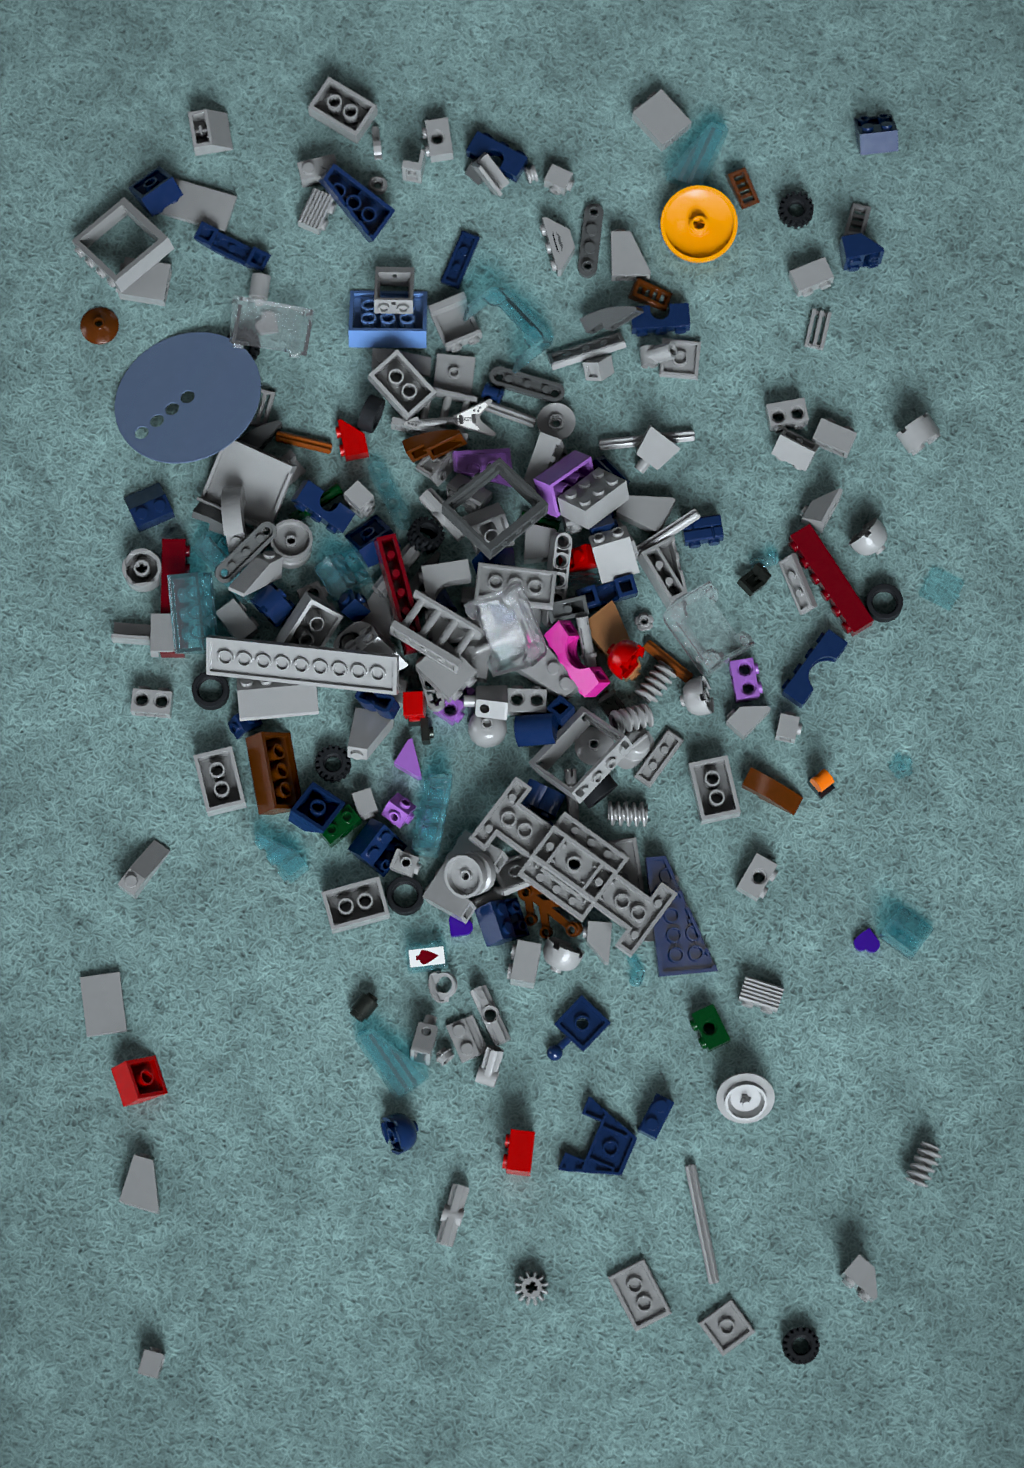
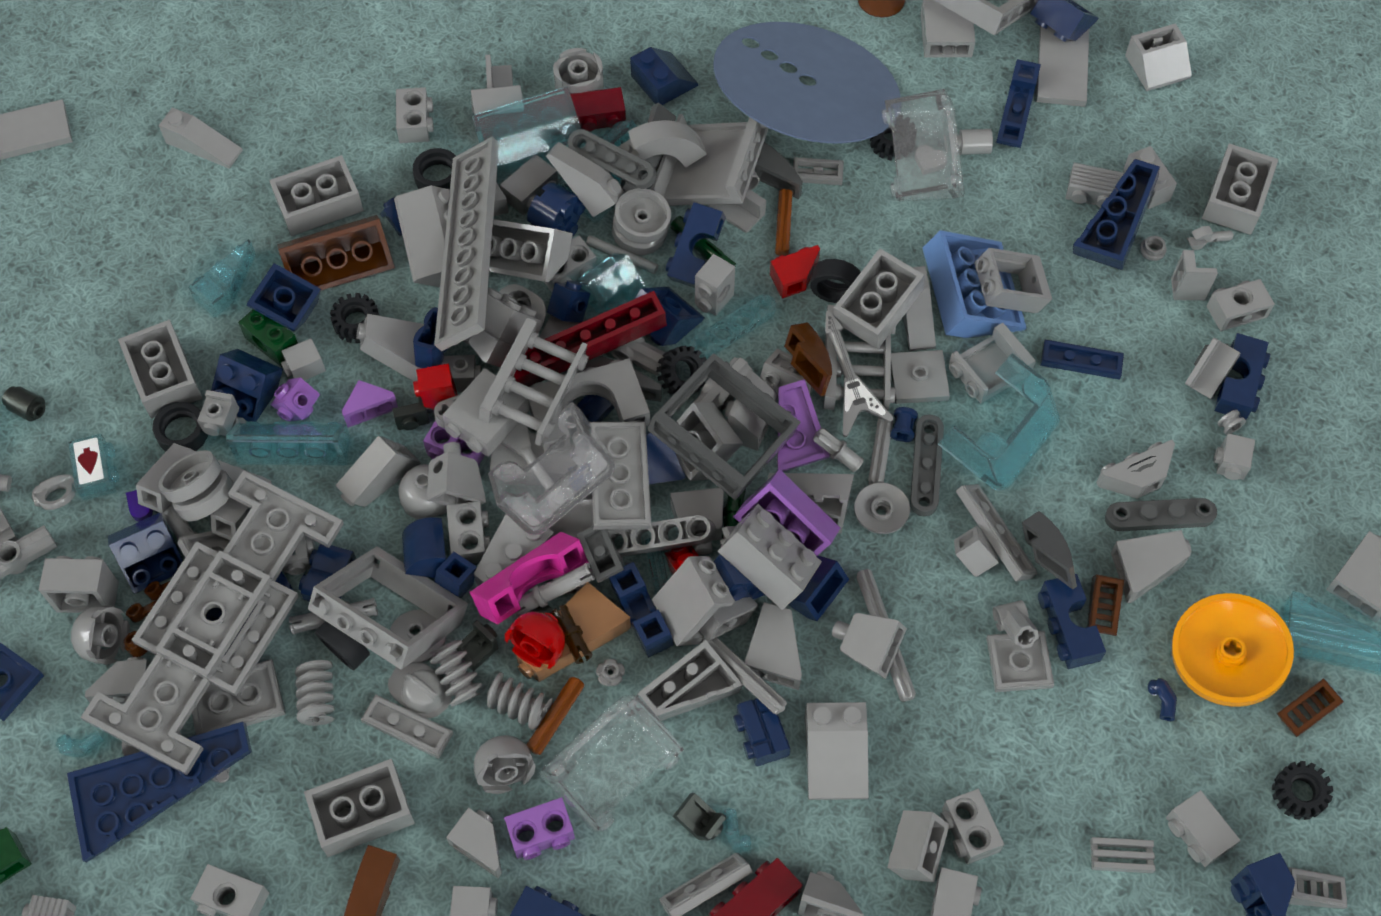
camera: 80 degrees right, 15 degrees down
none -> light grey slope [335,436,421,507]
none -> dark brown pin [550,605,593,664]
none -> light grey bar [586,235,659,274]
none -> light grey slope [805,702,869,800]
none -> light grey axle [813,428,864,472]
none -> dark blue arm [1148,678,1177,722]

